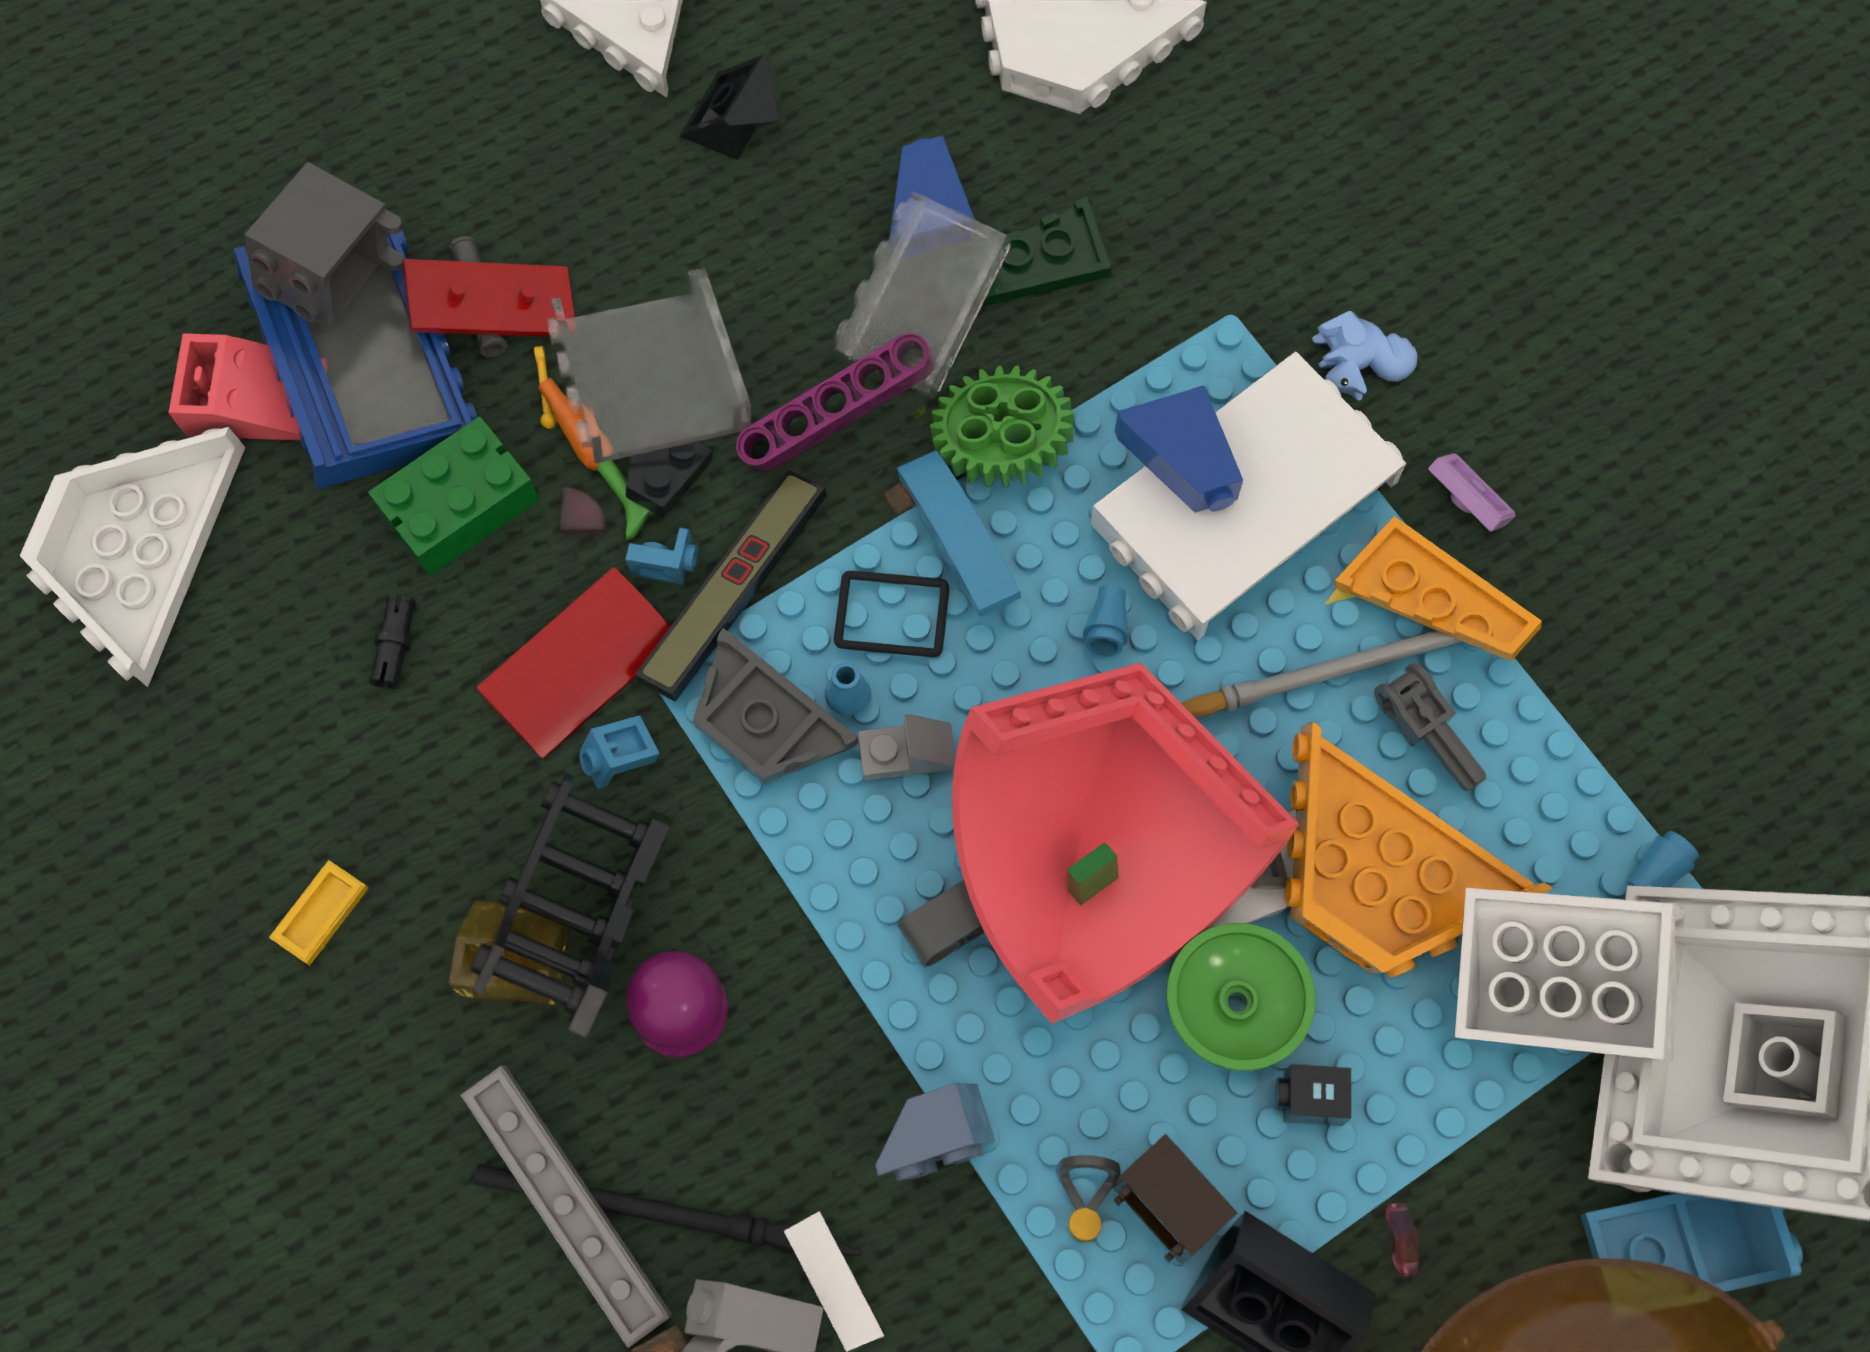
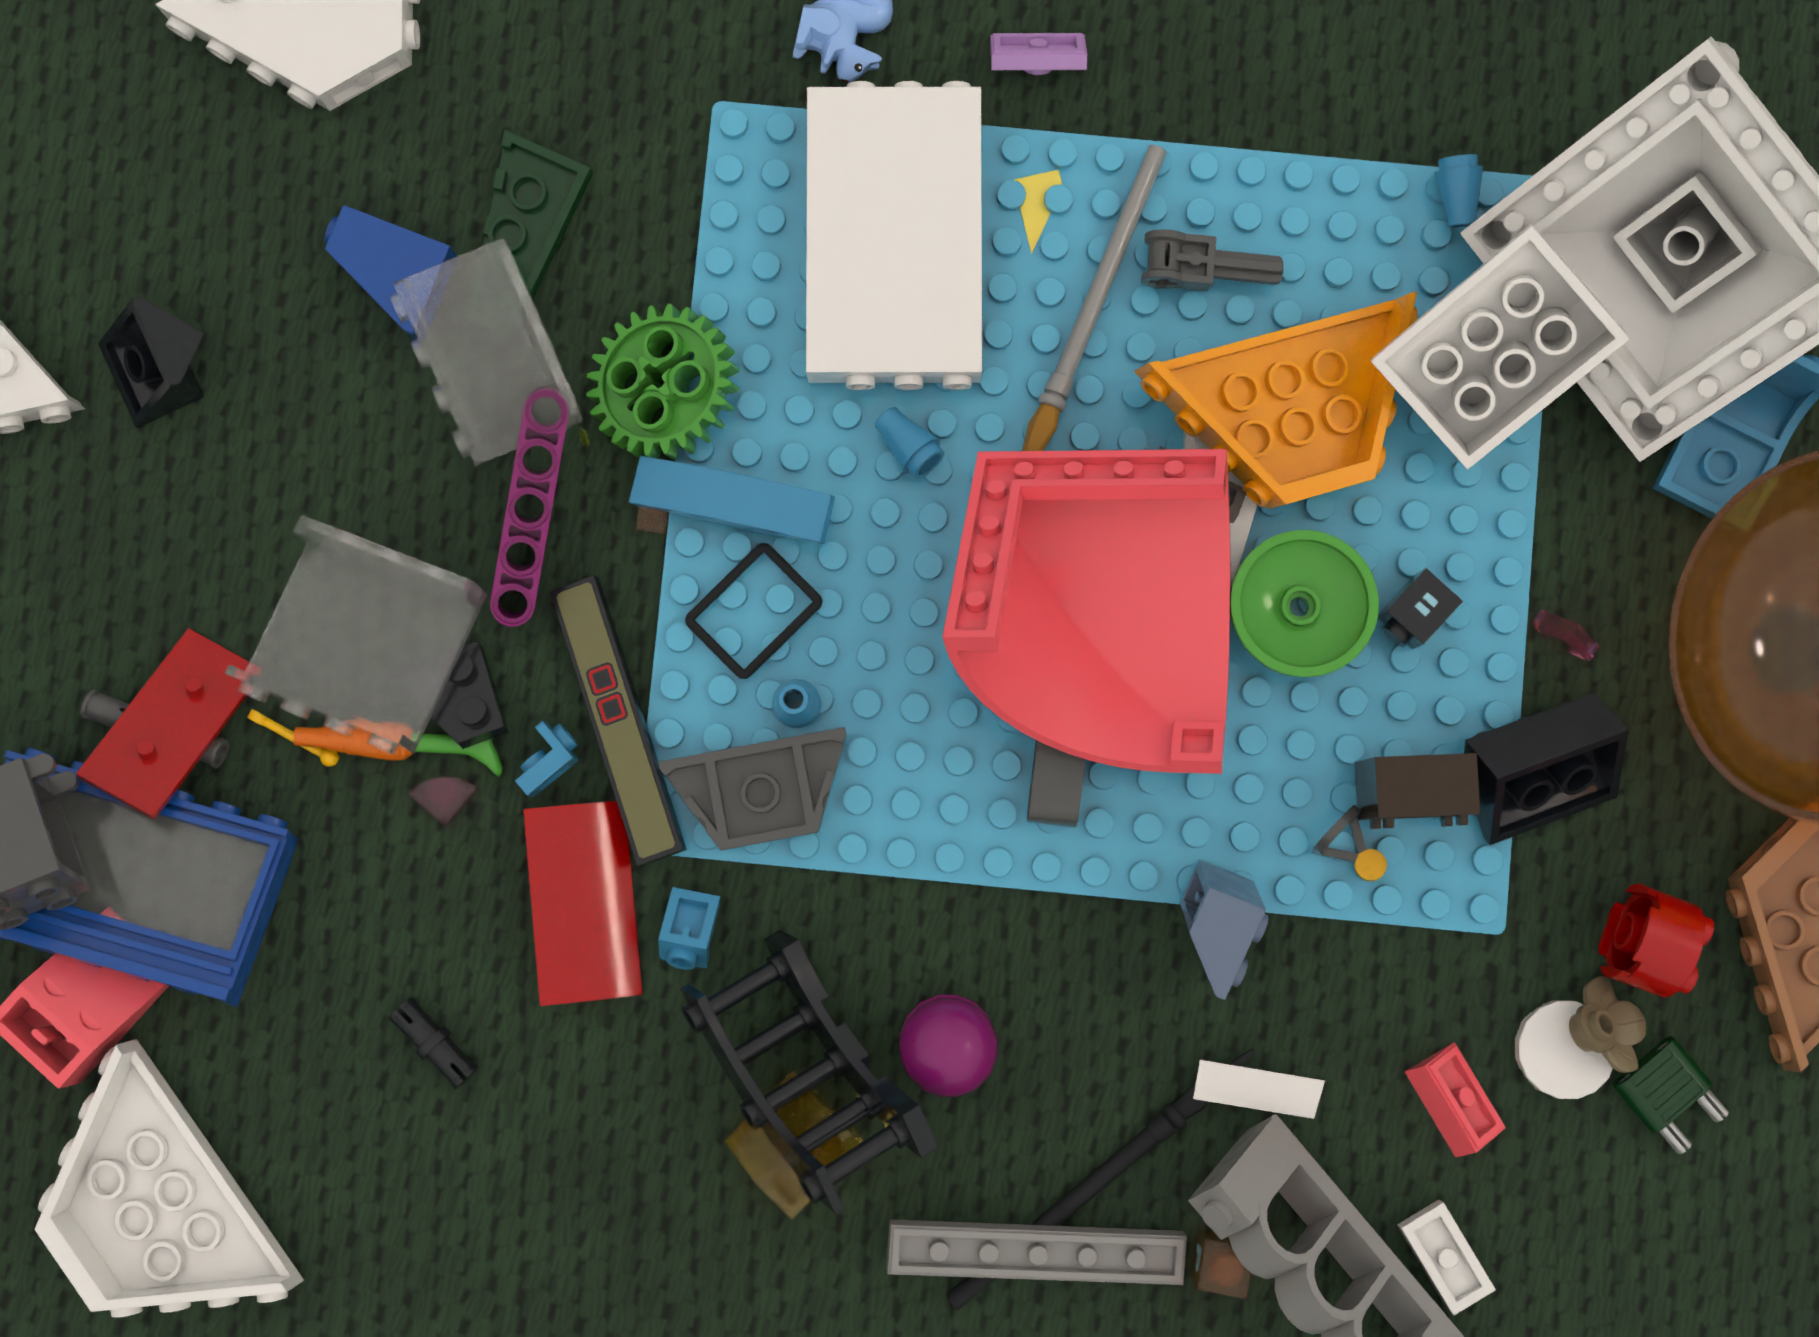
camera: 50 degrees left, 15 degrees up
yellow tile [269,860,369,966] -> none
green piece [368,416,540,577] -> none
light grey slope [858,714,955,781] -> none
green tile [1067,842,1118,905] -> none
blue slope [1115,386,1243,513] -> none
light orange wing [1335,516,1542,661] -> none

